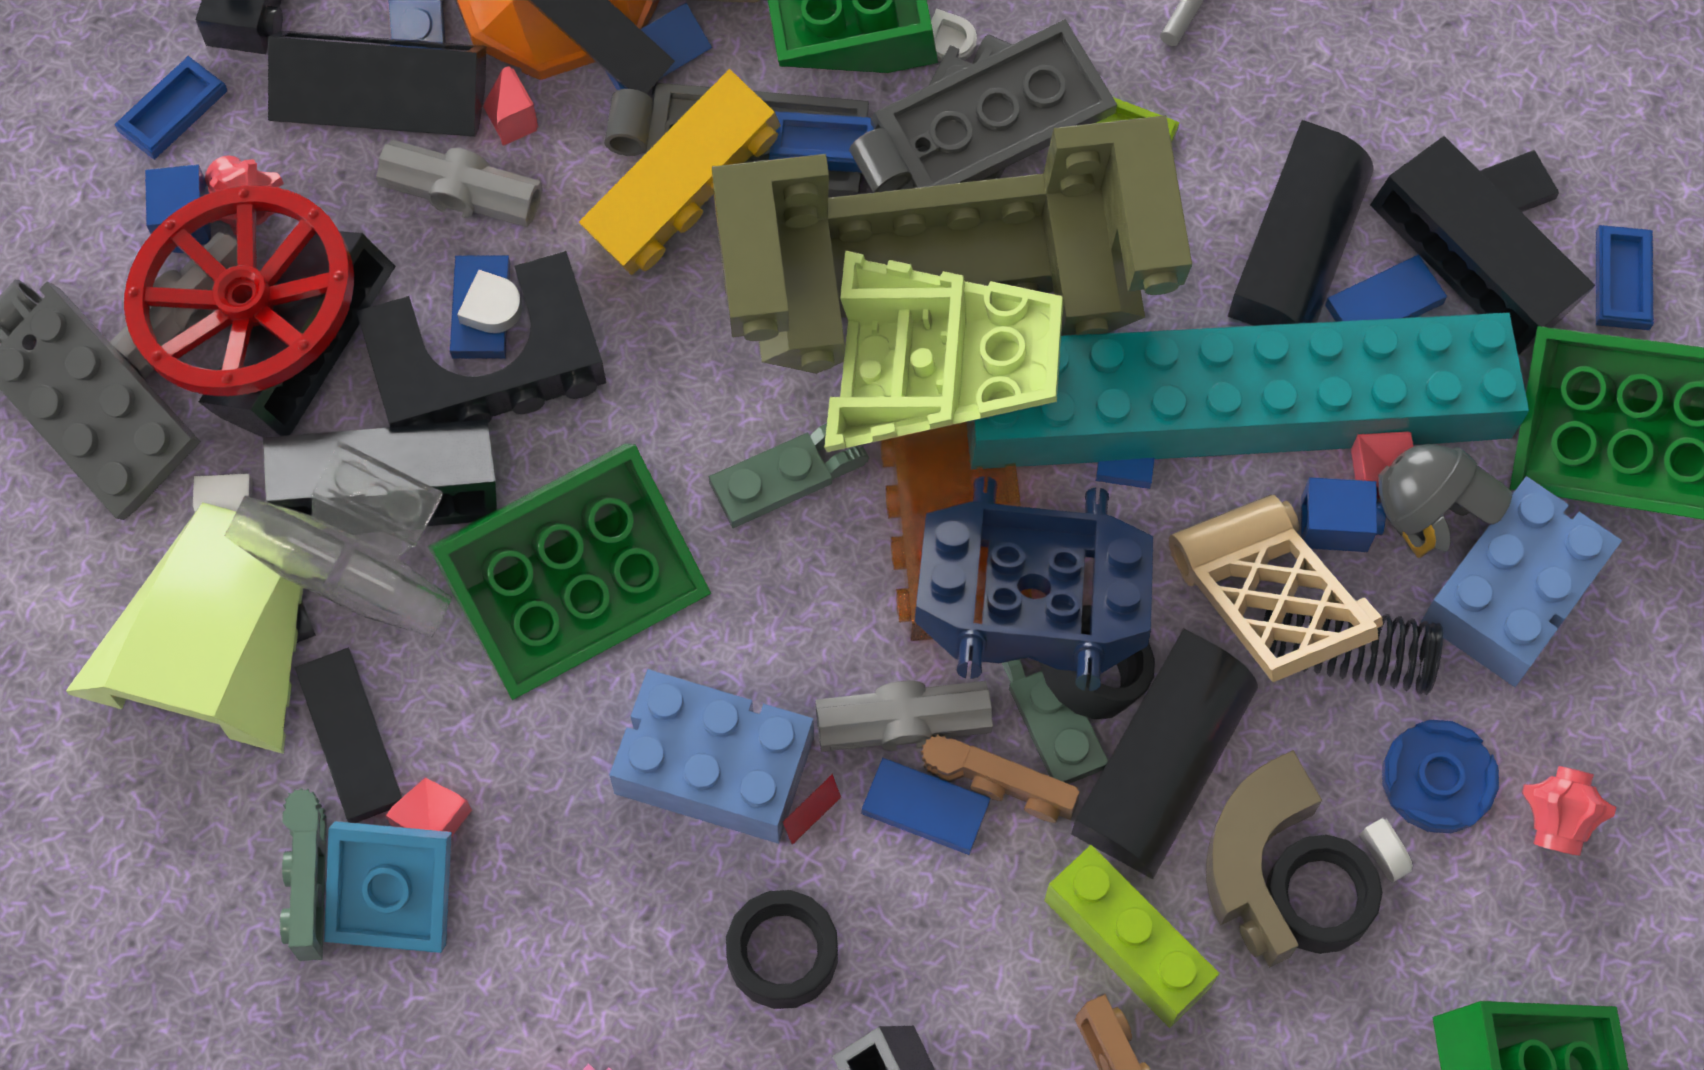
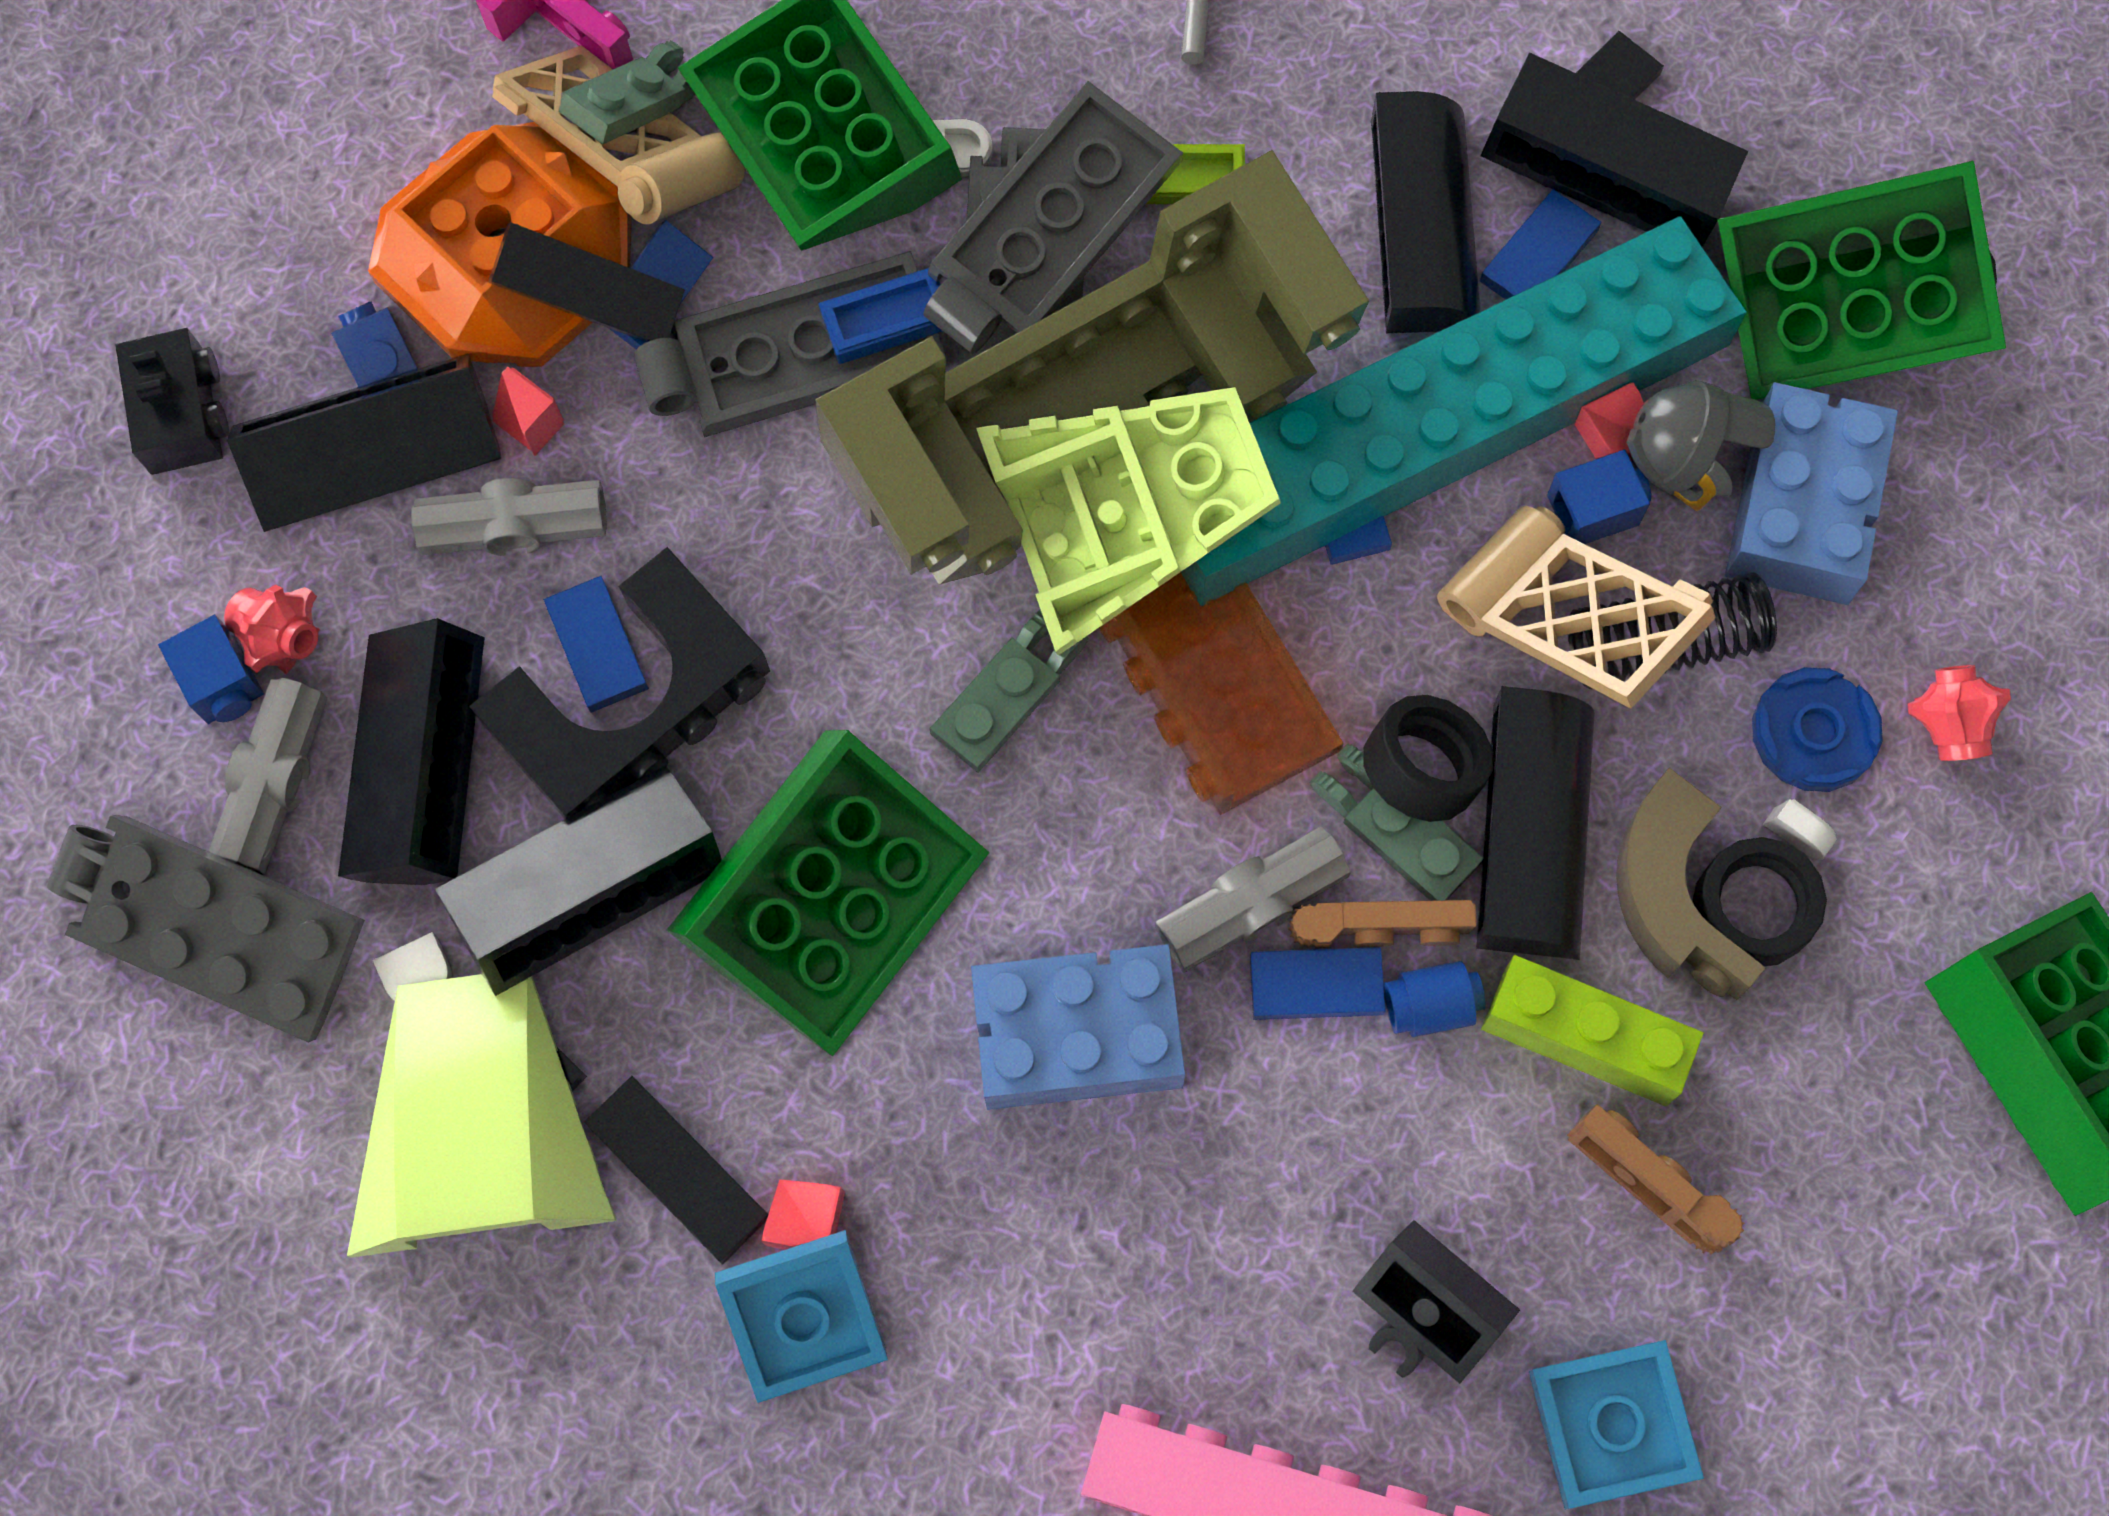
camera: 20 degrees left, 5 degrees up
blue tile [114,56,228,160] -> none
red wheel [124,185,354,396] -> none
clear plate [224,441,452,637] -> none
sand green hinge [280,788,327,961] -> none
white tile [457,270,522,333] -> none
yellow brick [579,69,781,275] -> none
black tyre [726,890,838,1009] -> none
red sticker [782,774,841,845] -> none
dark blue piece [915,476,1153,691] -> none
blue tile [1596,225,1654,330] -> none
none -> blue brick [1384,961,1486,1037]

